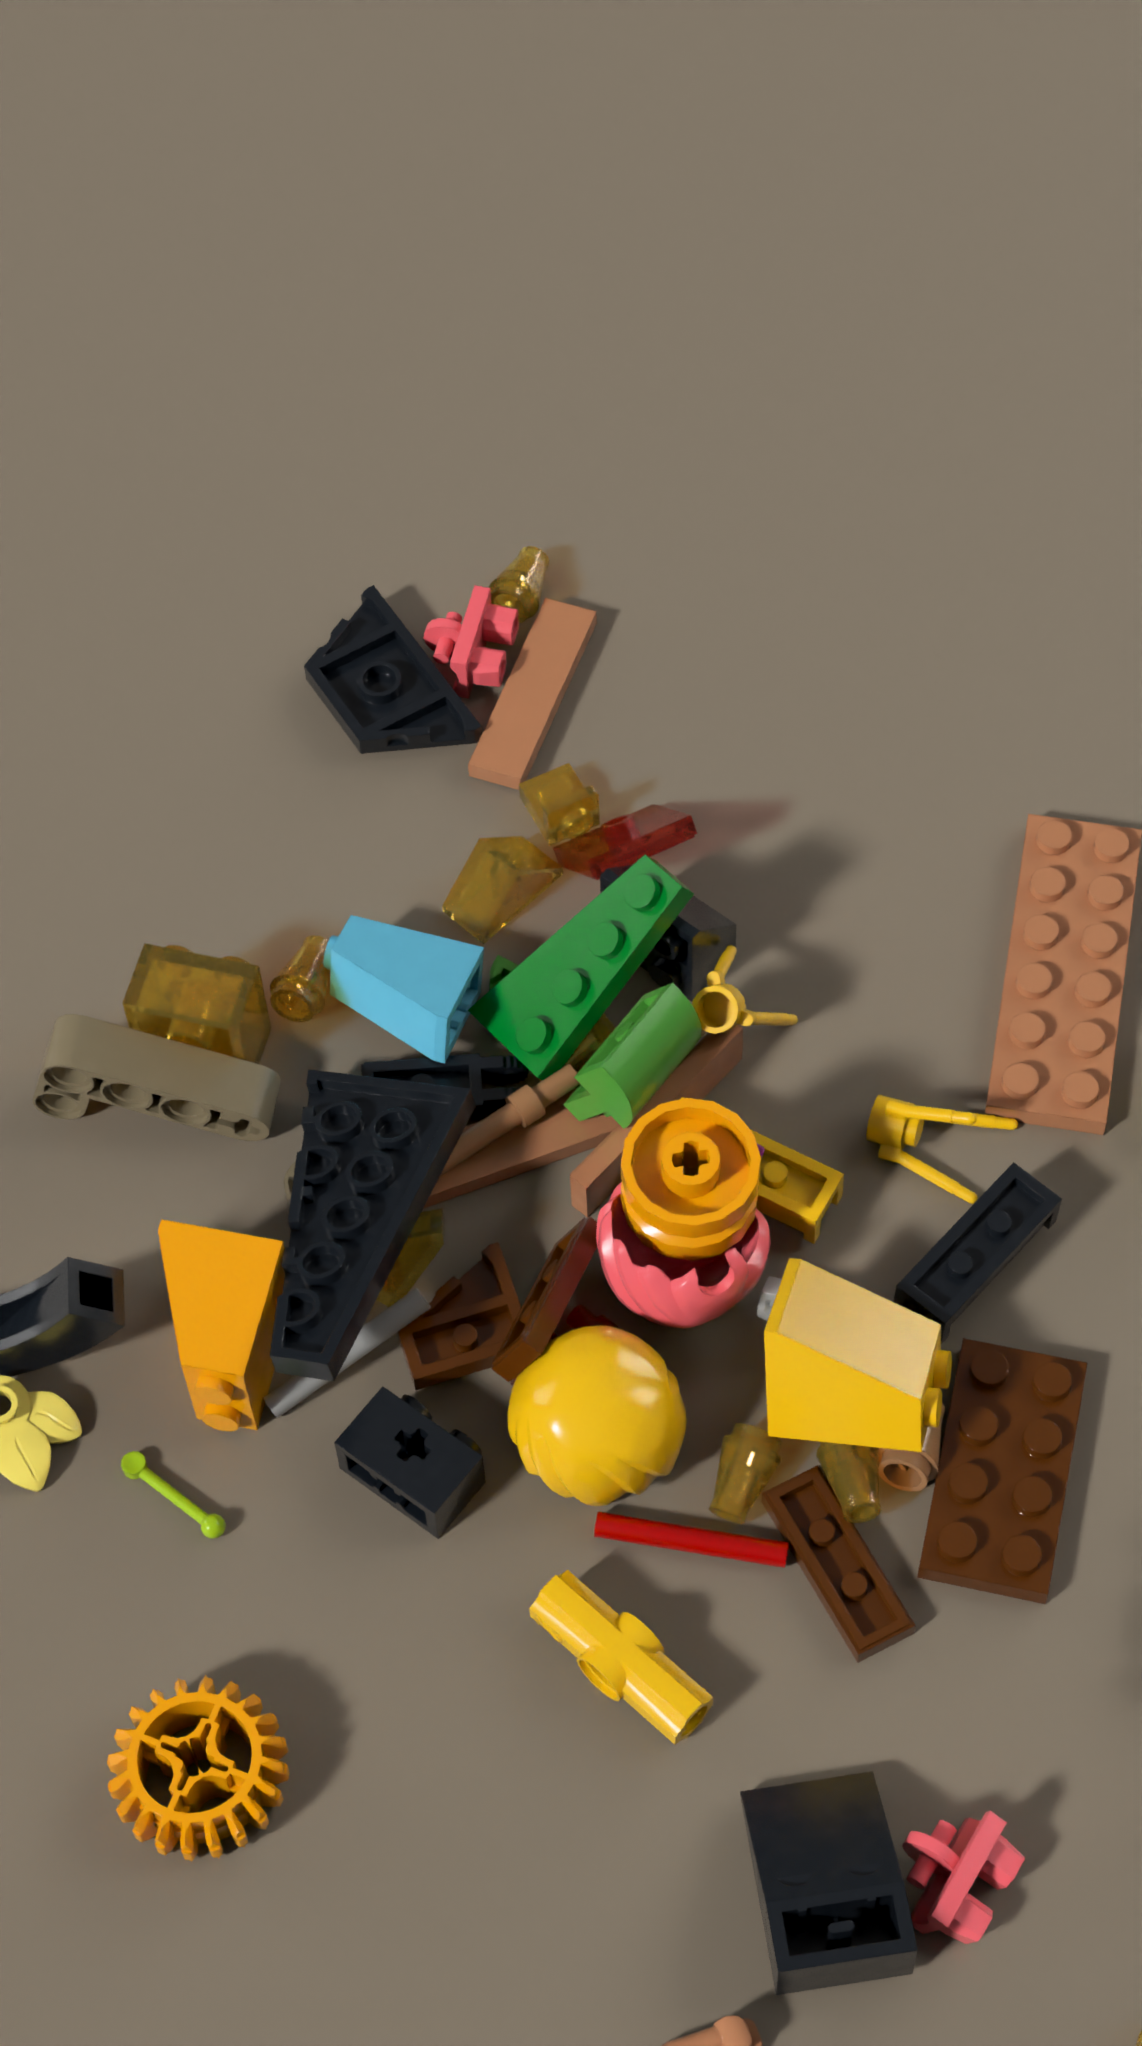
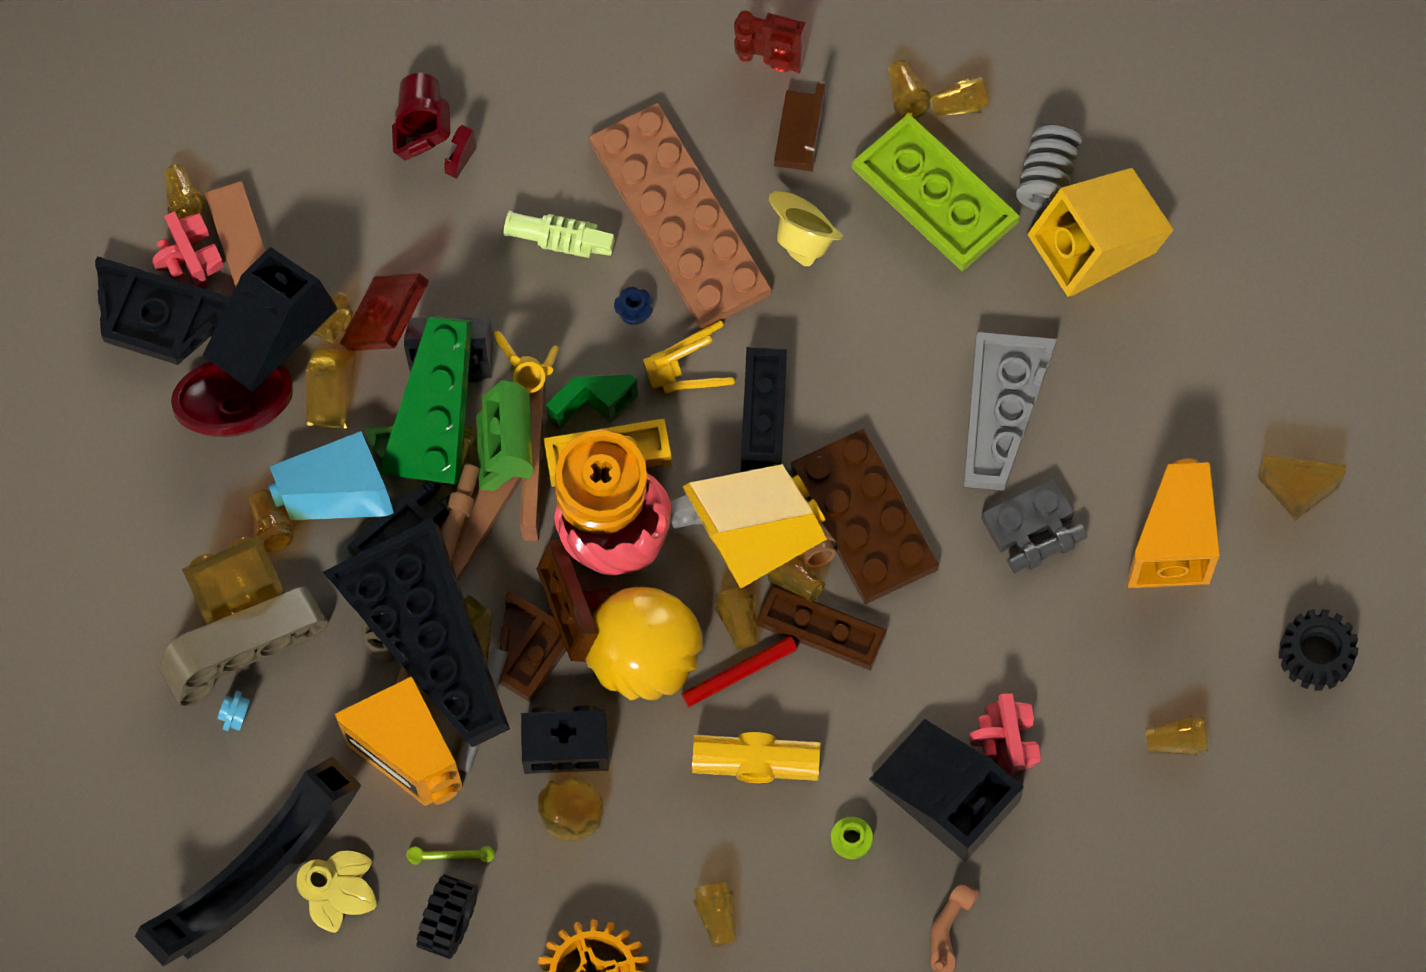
camera: 40 degrees left, 10 degrees up
none -> dark red dish [171,361,293,437]
none -> black slope [203,247,338,392]
none -> medium azure plate [217,690,251,732]
none -> dark red piece [392,73,451,160]
none -> black tyre [416,874,478,959]
none -> dark red tile [444,124,476,179]
none -> yellowish green hinge [504,211,615,258]
none -> clear yellow hair [538,777,604,841]
none -> green slope [545,374,638,430]
none -> dark blue plate [614,287,653,325]
none -> clear yellow cone [692,881,737,947]
none -> lime plate [830,817,873,859]

